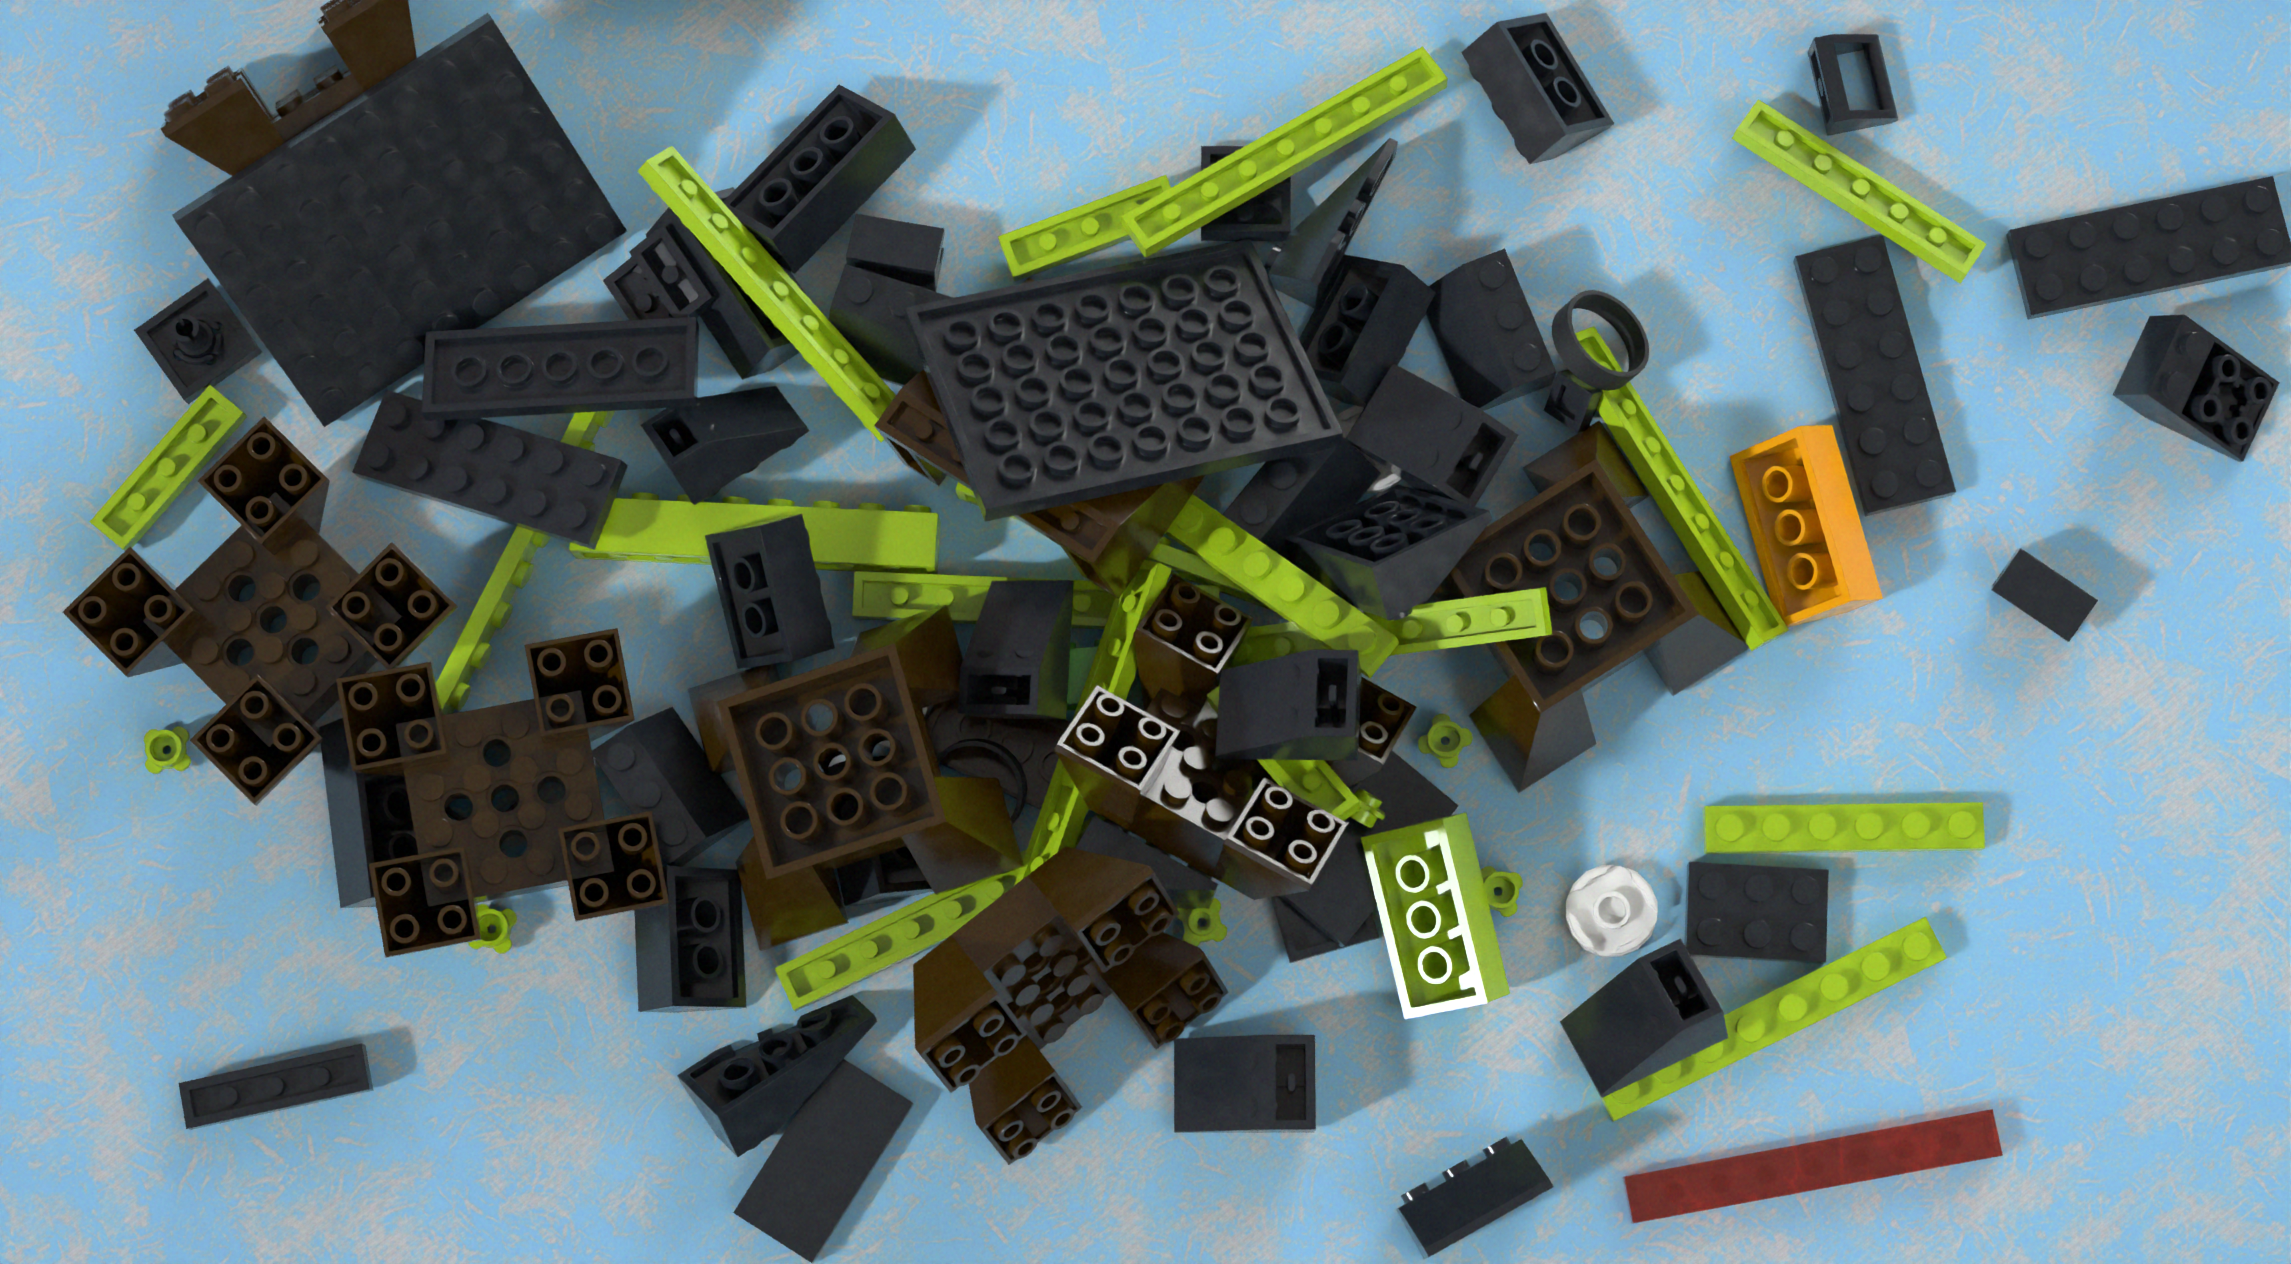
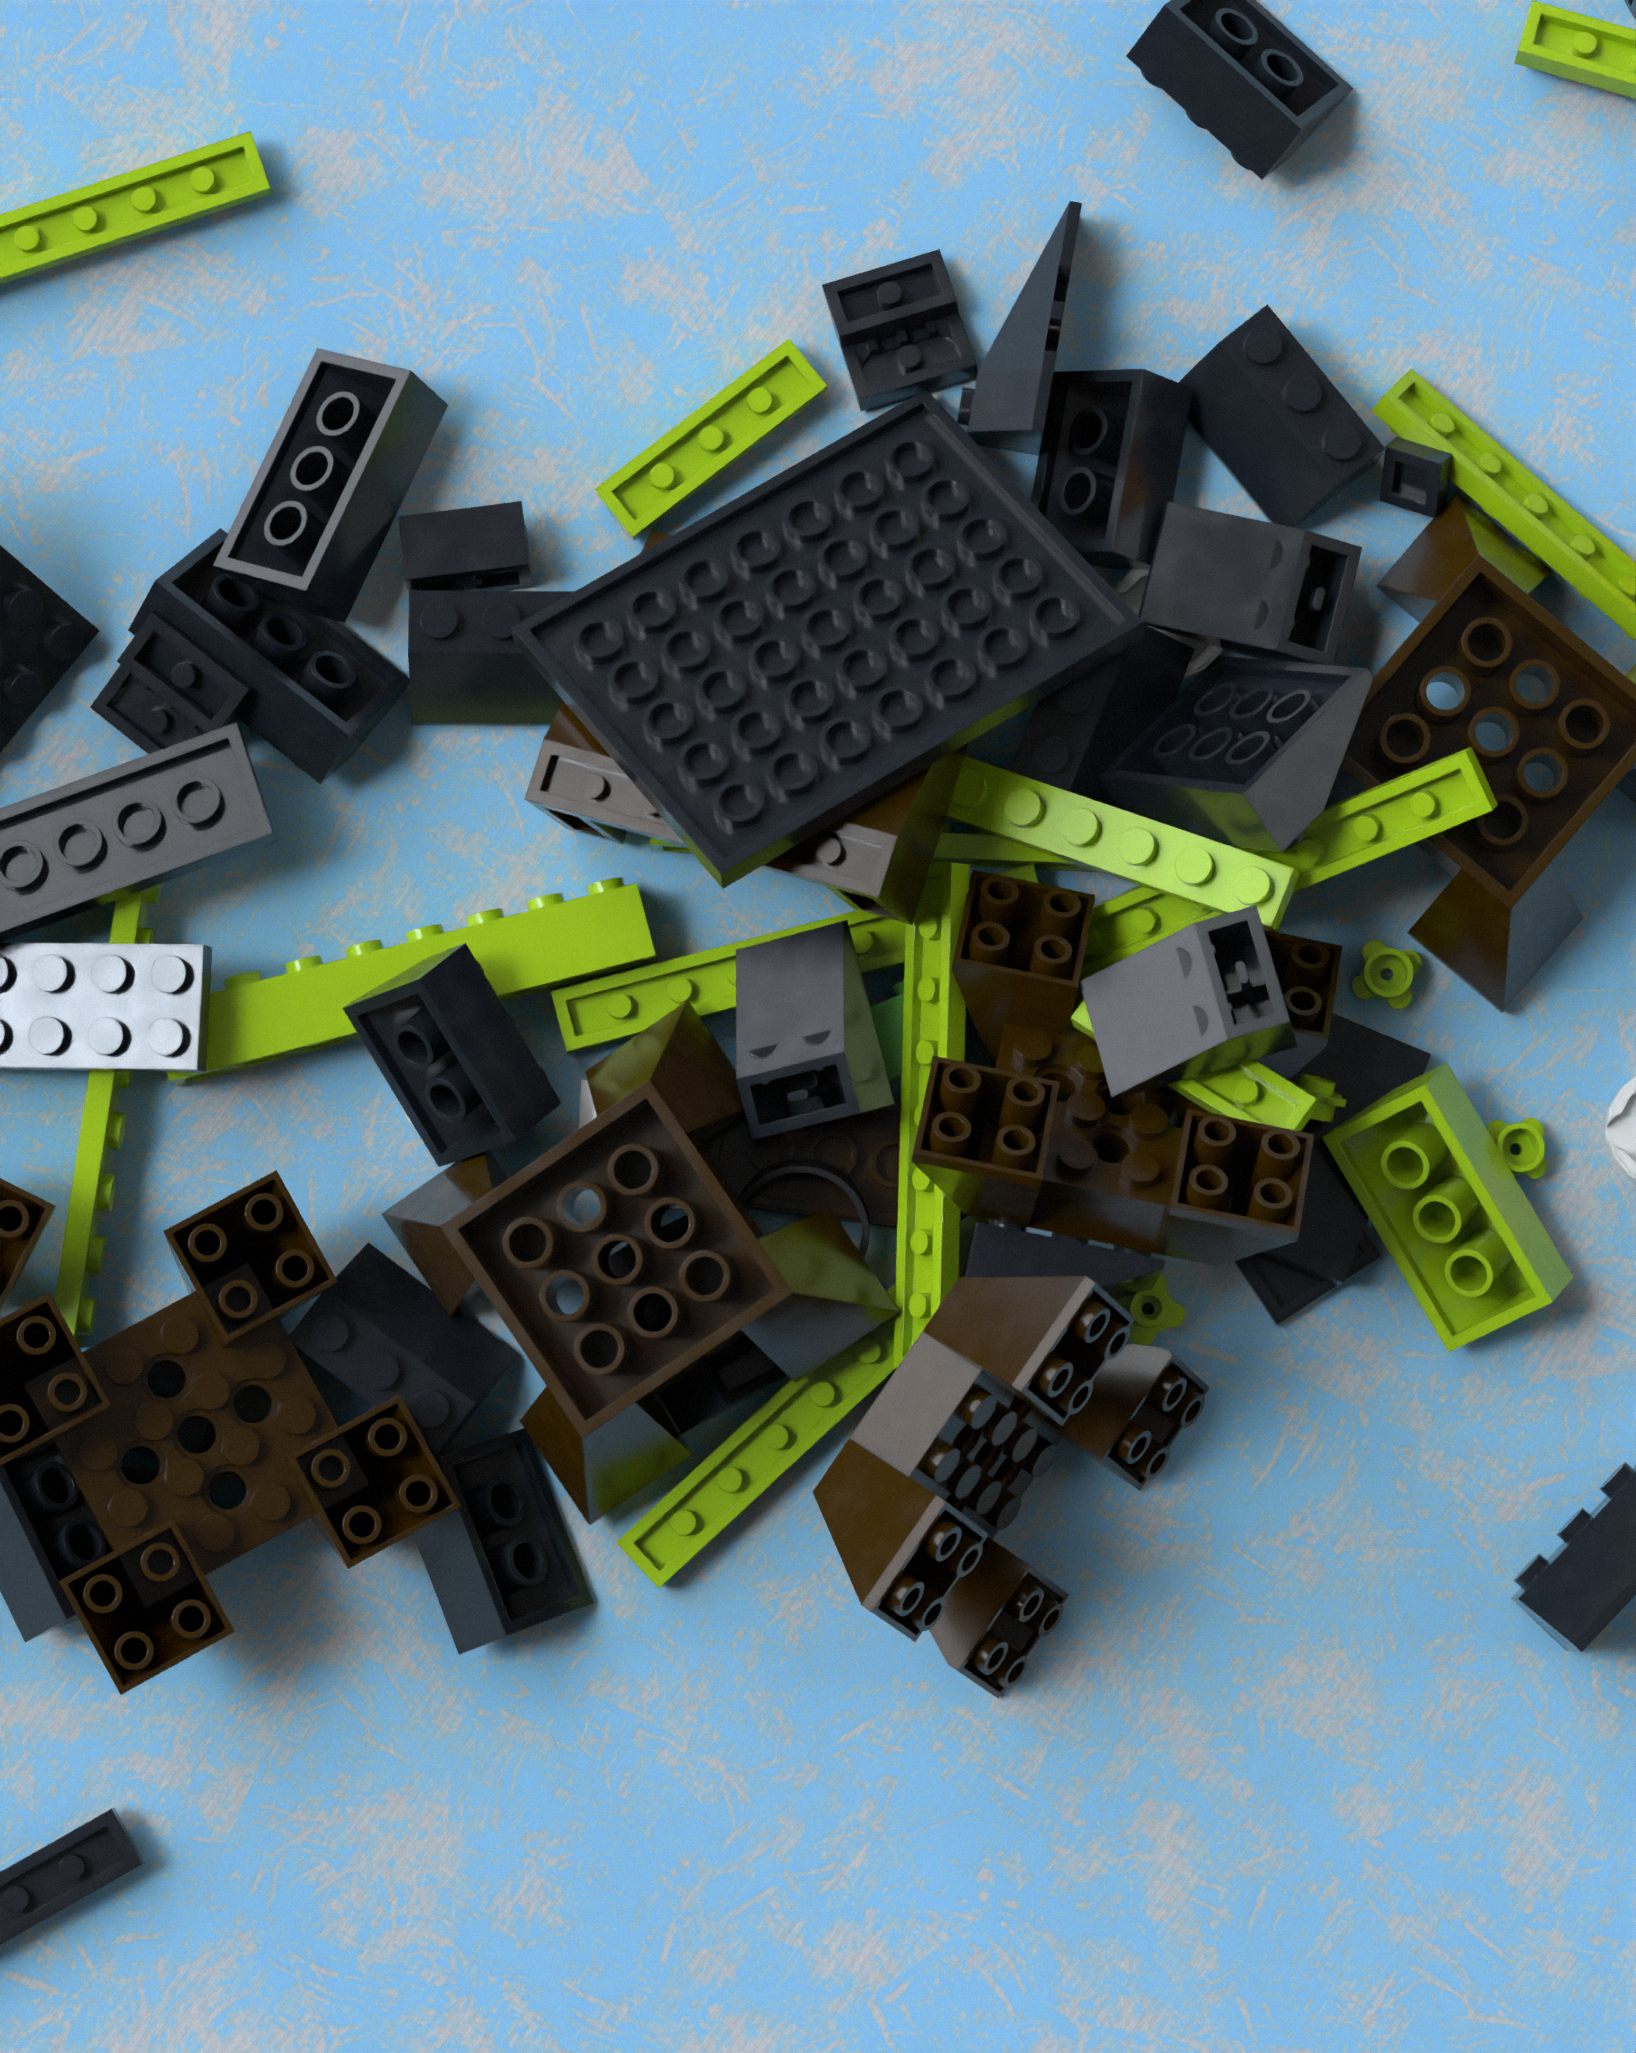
camera: 20 degrees left, 5 degrees up
lime plate [467,904,517,954] -> none
lime plate [637,146,896,442] -> none
black slope [641,386,809,505] -> none
black wedge [677,995,877,1157] -> none
black tile [733,1059,914,1263] -> none
lime plate [1121,46,1448,258] -> none
black slope [1174,1035,1316,1133] -> none
black tyre [1552,290,1649,390] -> none

